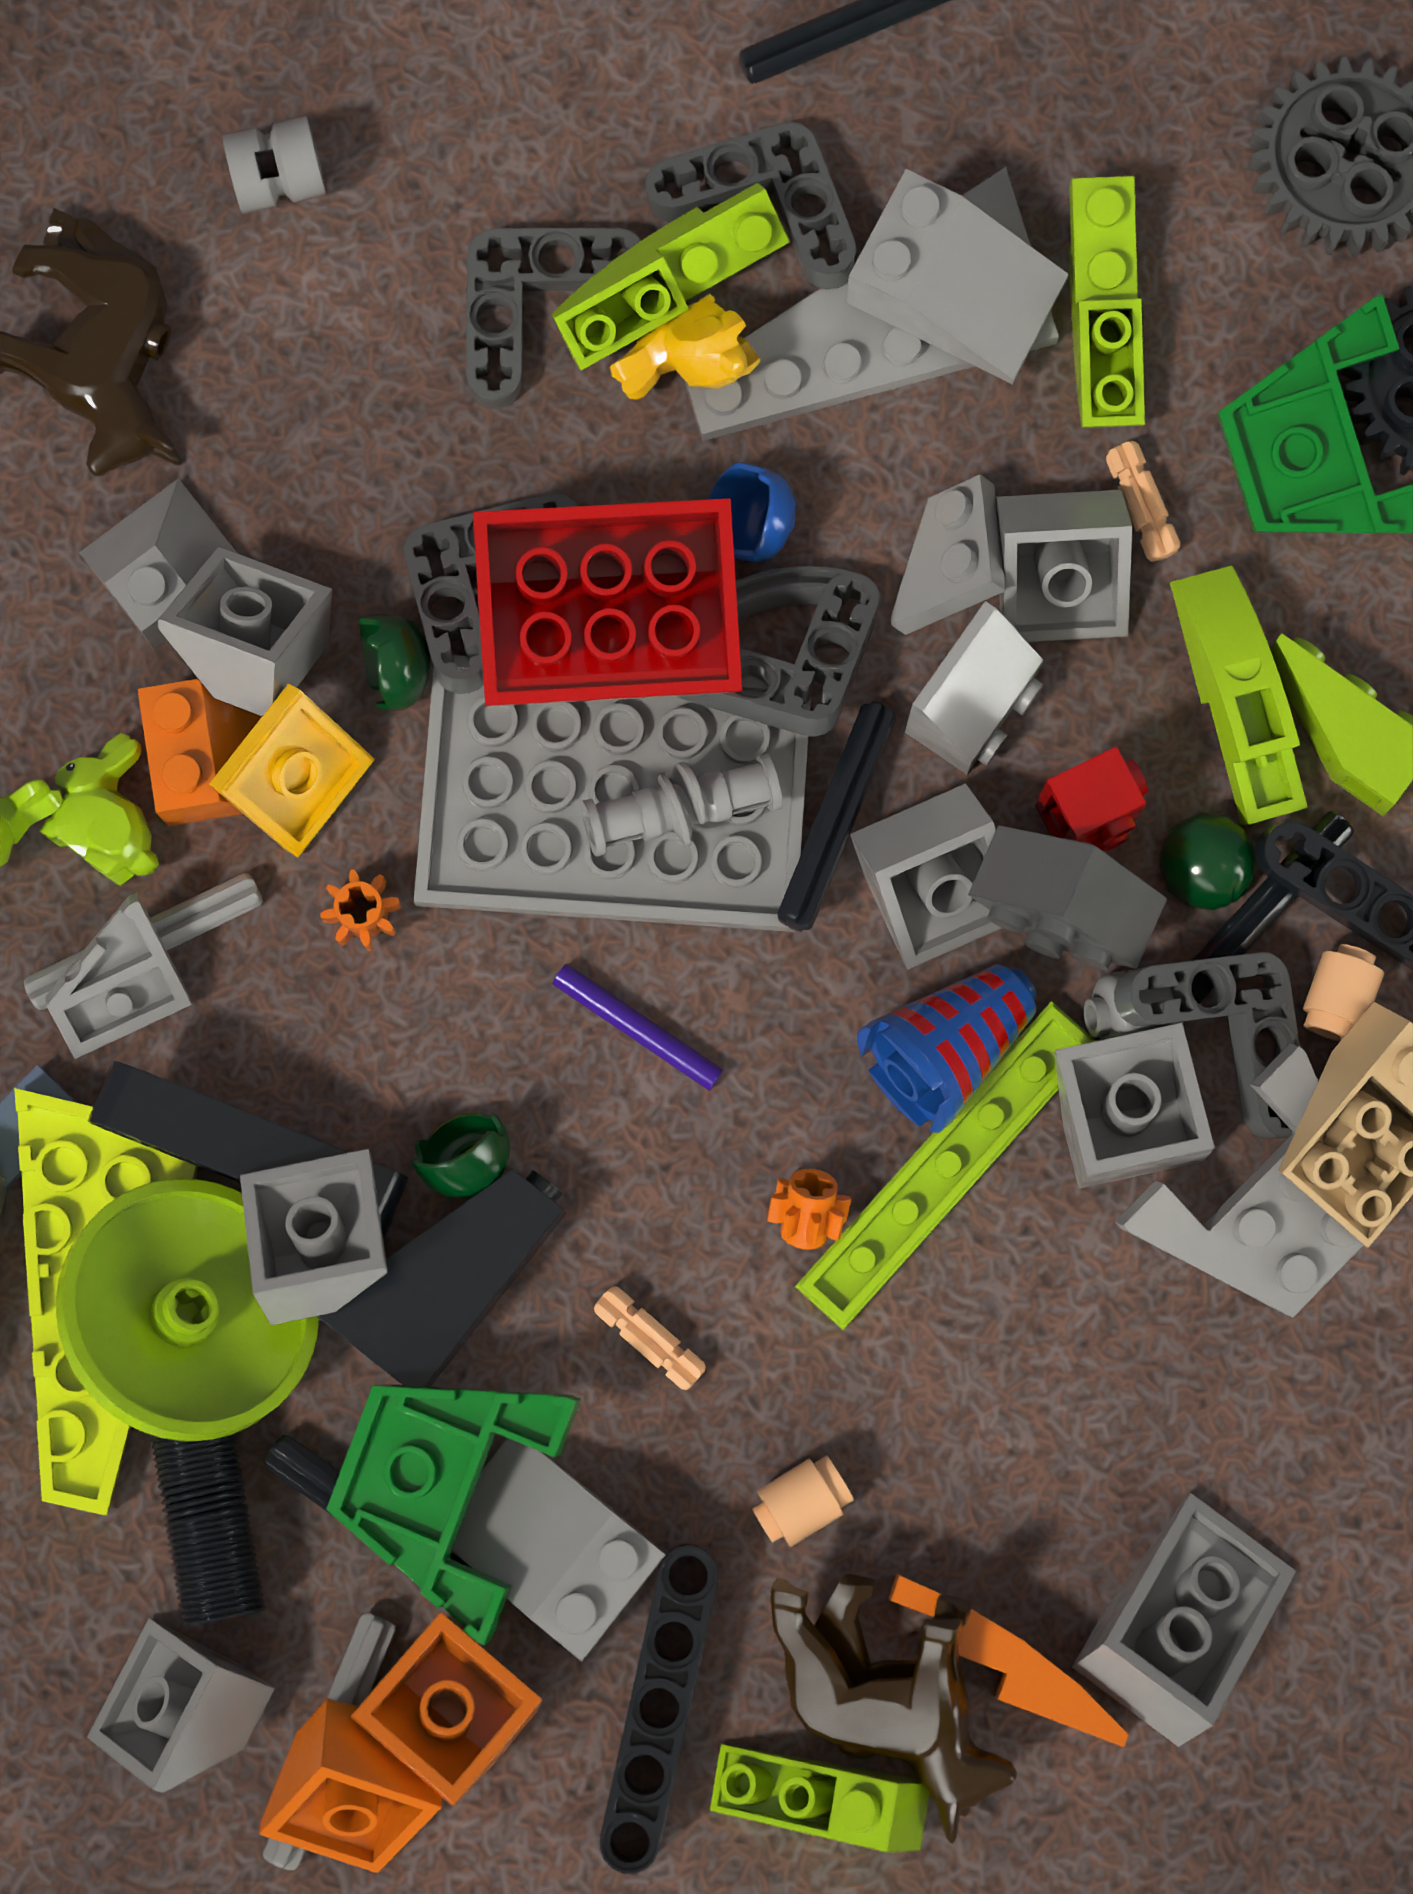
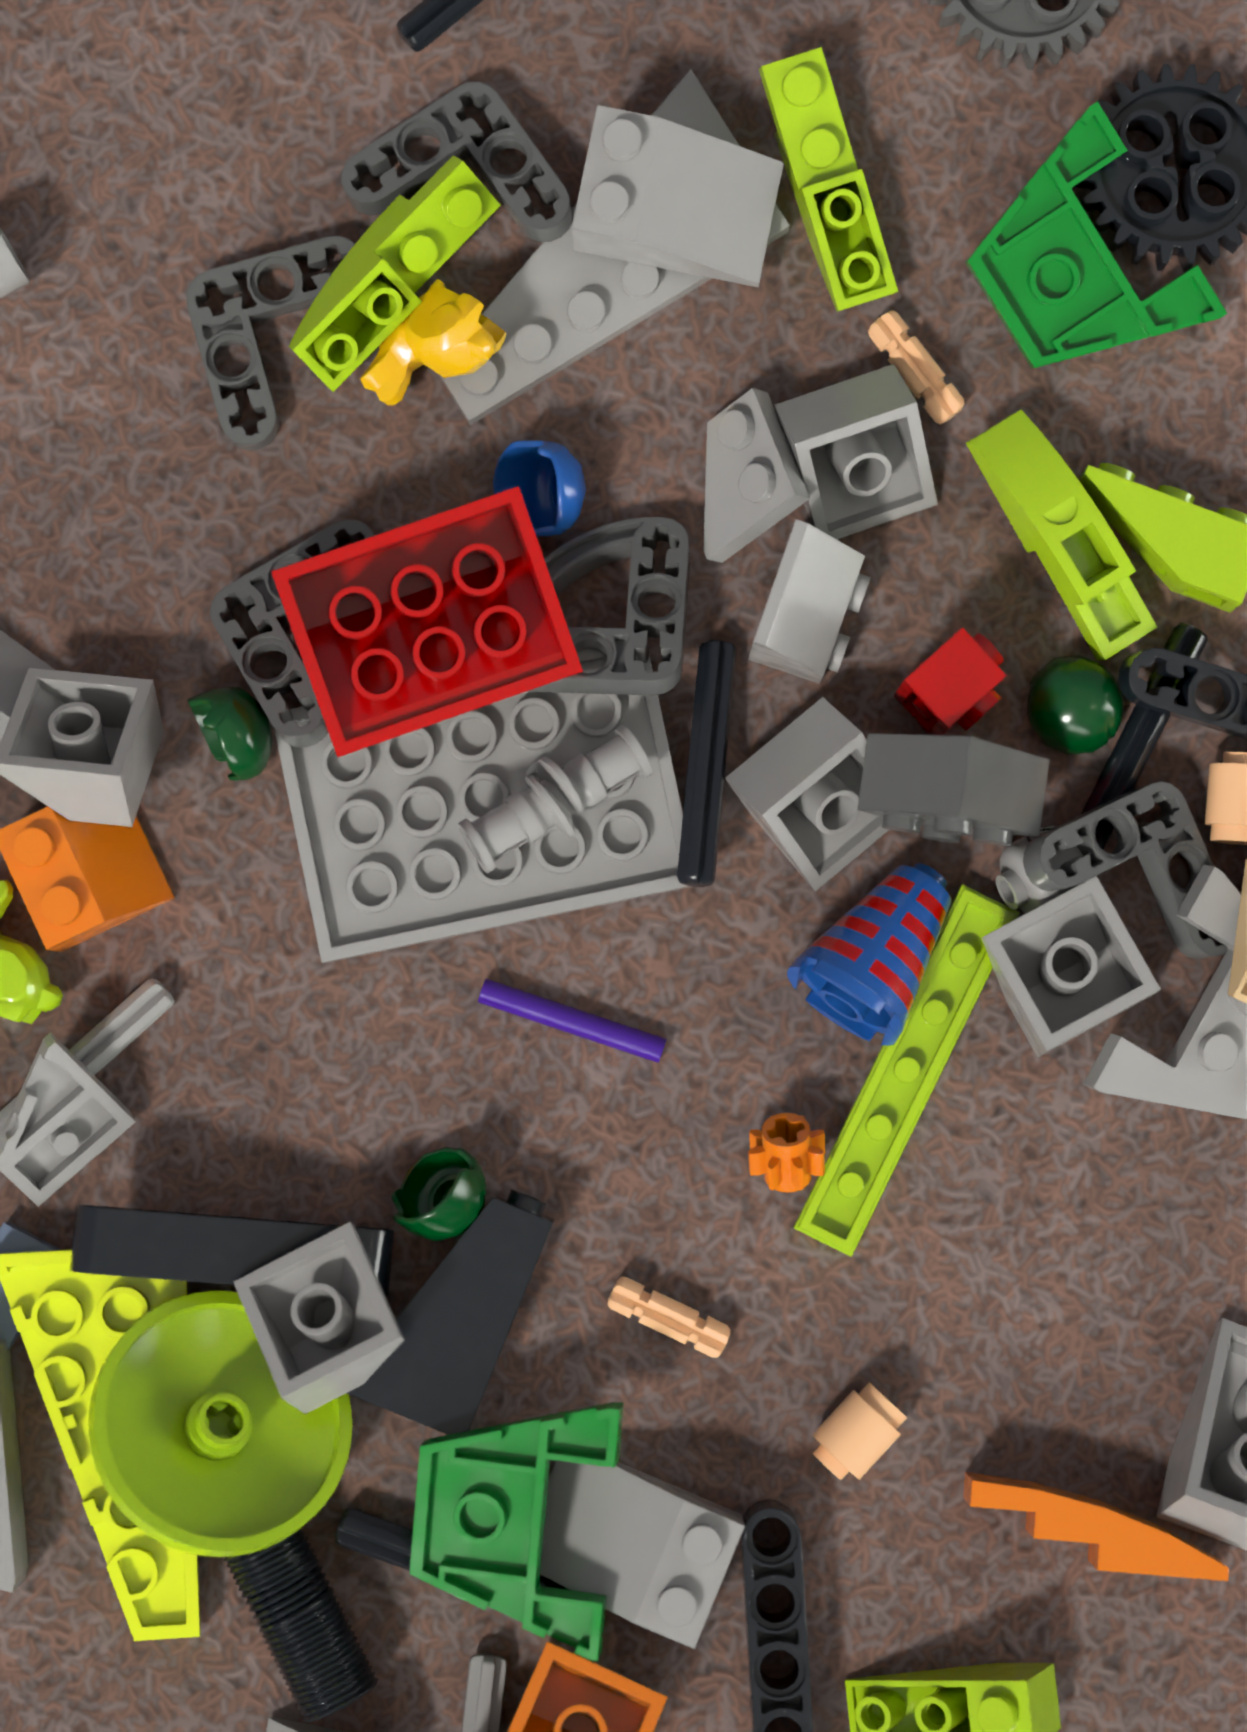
camera: 15 degrees left, 5 degrees up
yellow tile [209,683,375,858] -> none
orange gear [320,869,402,951] -> none
dark brown animal [770,1574,1017,1844] -> none

